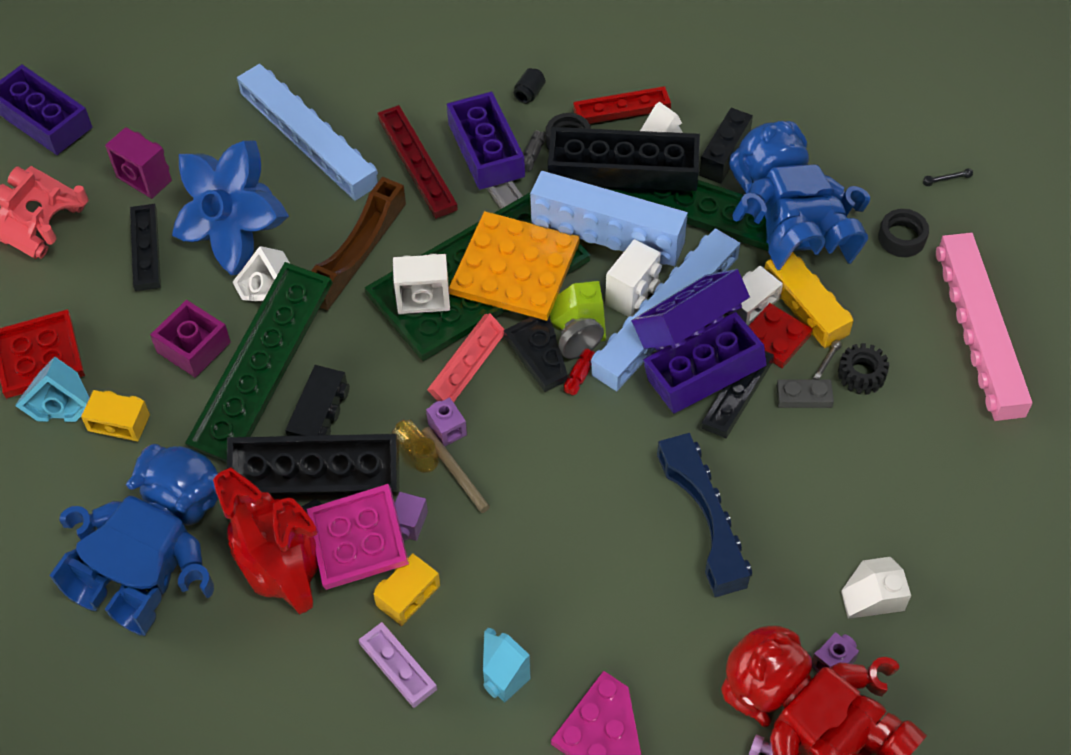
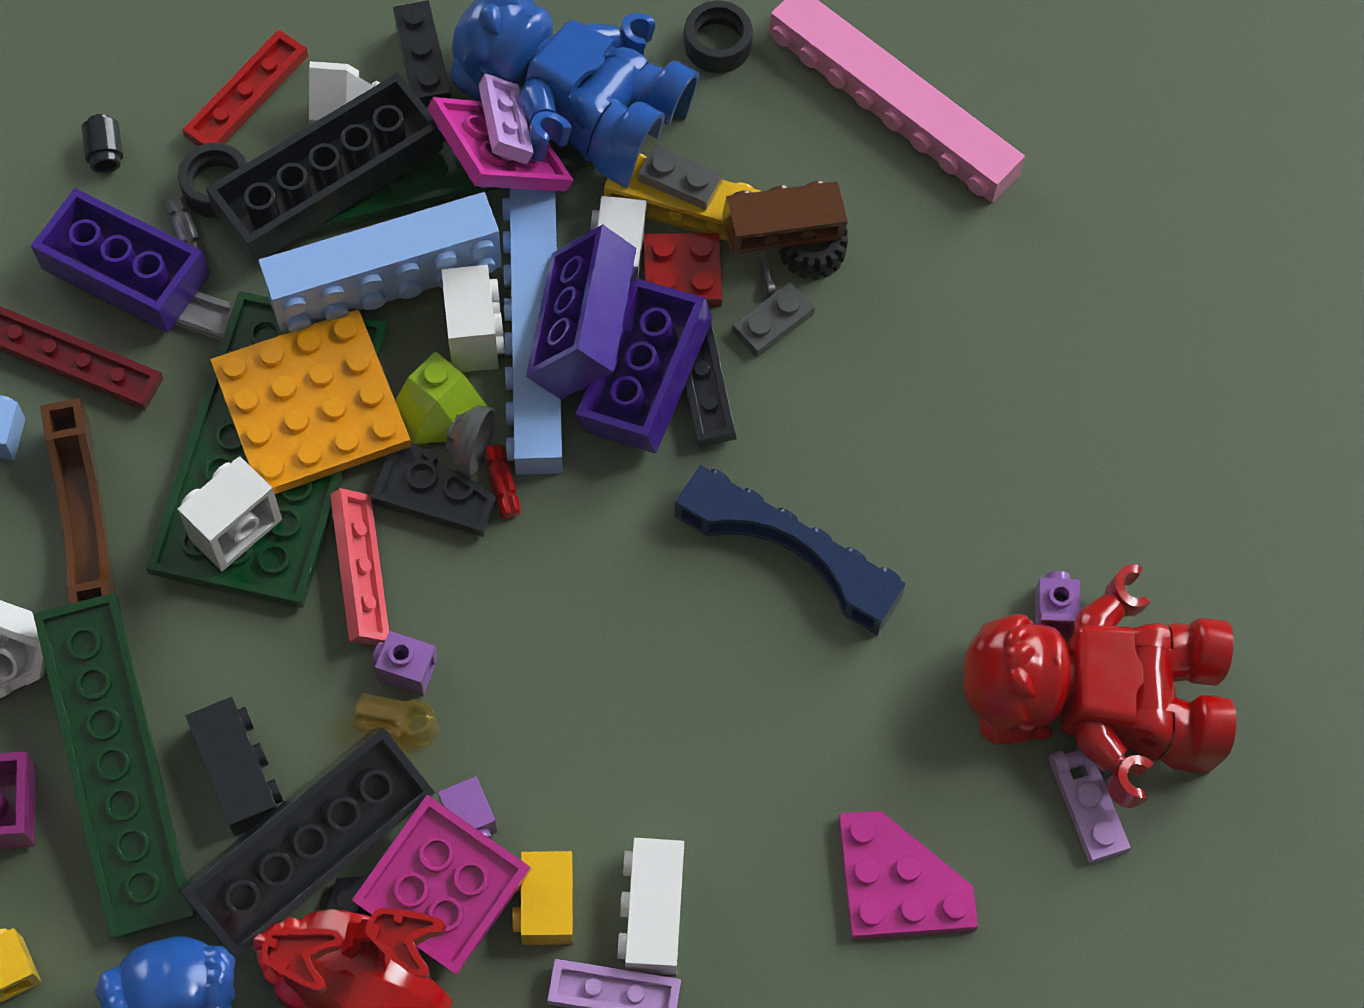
camera: 45 degrees left, 10 degrees up
dark tan bar [421,427,490,513] -> none
medium azure slope [483,628,530,703] -> none
white slope [841,557,911,619] -> none
none -> dark pink plate [427,97,573,192]
none -> lavender plate [478,73,534,164]
none -> white brick [617,838,684,975]
none -> dark grey plate [638,144,723,210]
none -> reddish brown brick [722,180,848,254]

